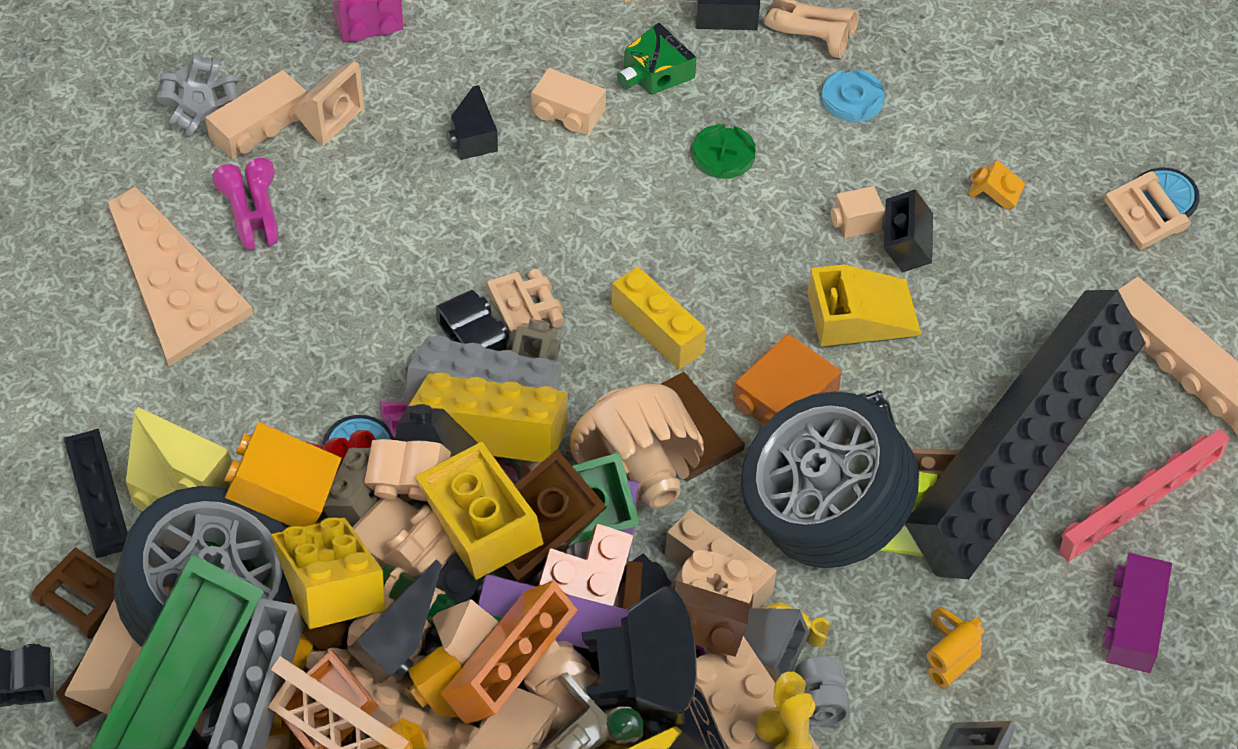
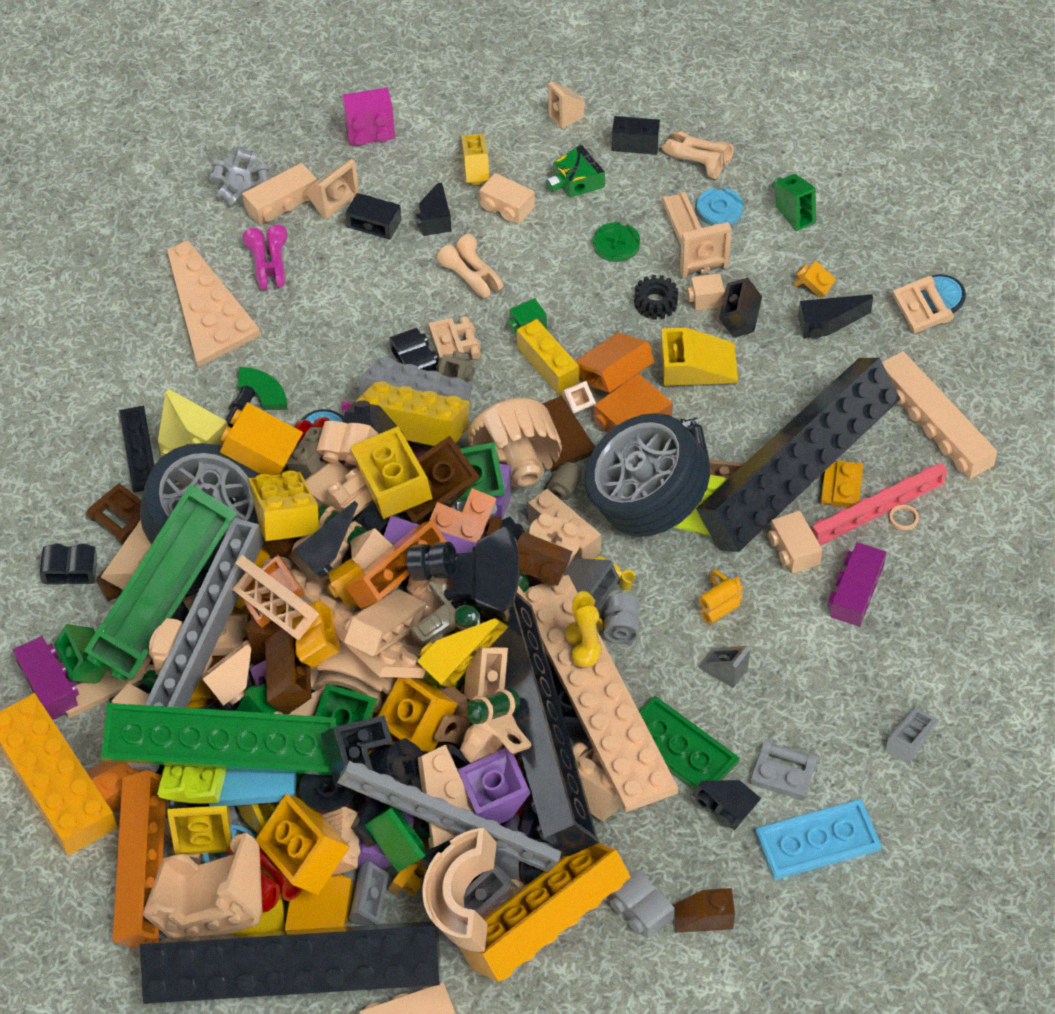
camera: 10 degrees right, 0 degrees up
none -> black pin [225,385,255,428]
none -> green tile [238,367,288,410]
none -> black brick [345,193,402,240]
none -> black wheel [406,542,459,581]
none -> light nougat piece [437,233,503,298]
none -> yellow slope [461,133,490,185]
none -> green brick [507,298,547,334]
none -> dark tan brick [547,462,581,500]
none -> light nougat brick [562,381,596,414]
none -> orange brick [575,332,654,393]
none -> black tyre [634,275,678,320]
none -> light nougat bracket [662,192,732,278]
none -> light nougat brick [768,511,823,574]
none -> green torso [772,174,816,231]
none -> black slope [798,294,873,339]
none -> light orange plate [821,460,863,508]
none -> light nougat piece [889,504,919,530]

